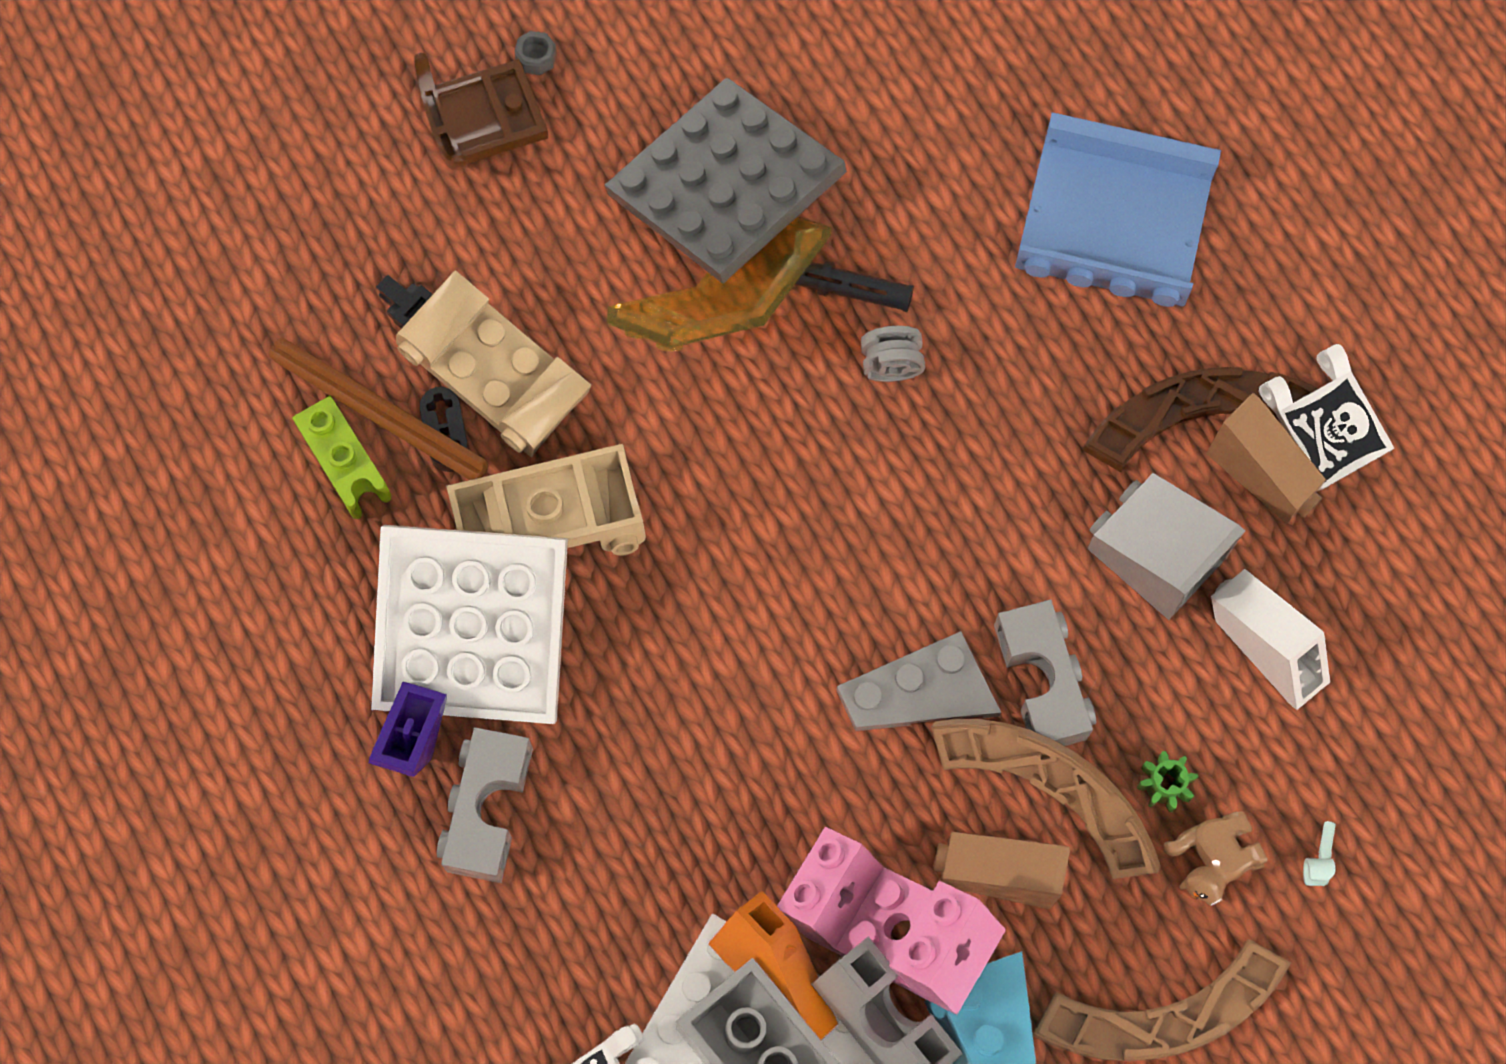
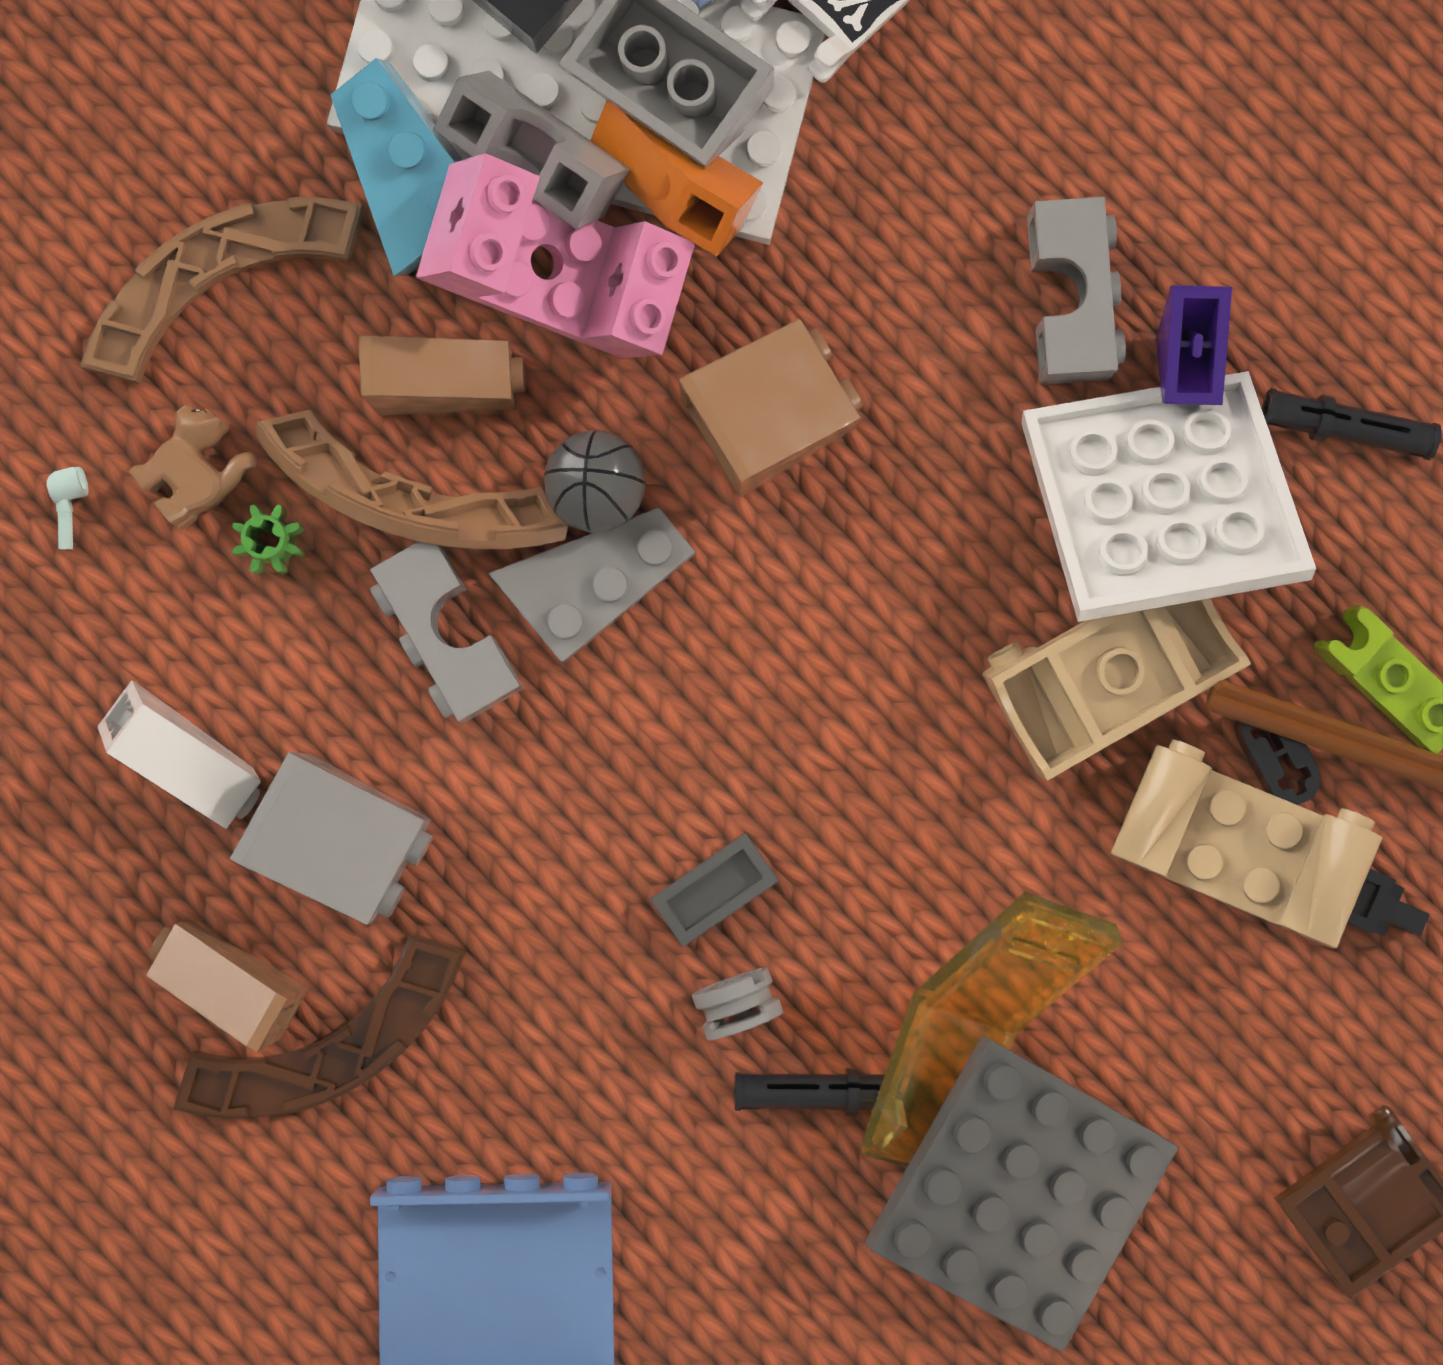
camera: 165 degrees right, 15 degrees up
dark grey tile [514,31,557,75] -> none
flag [1259,344,1395,490] -> none
none -> dark grey piece [543,430,646,533]
none -> dark grey tile [650,832,779,947]
none -> medium nougat slope [679,319,863,498]
none -> black pin [1261,388,1442,460]

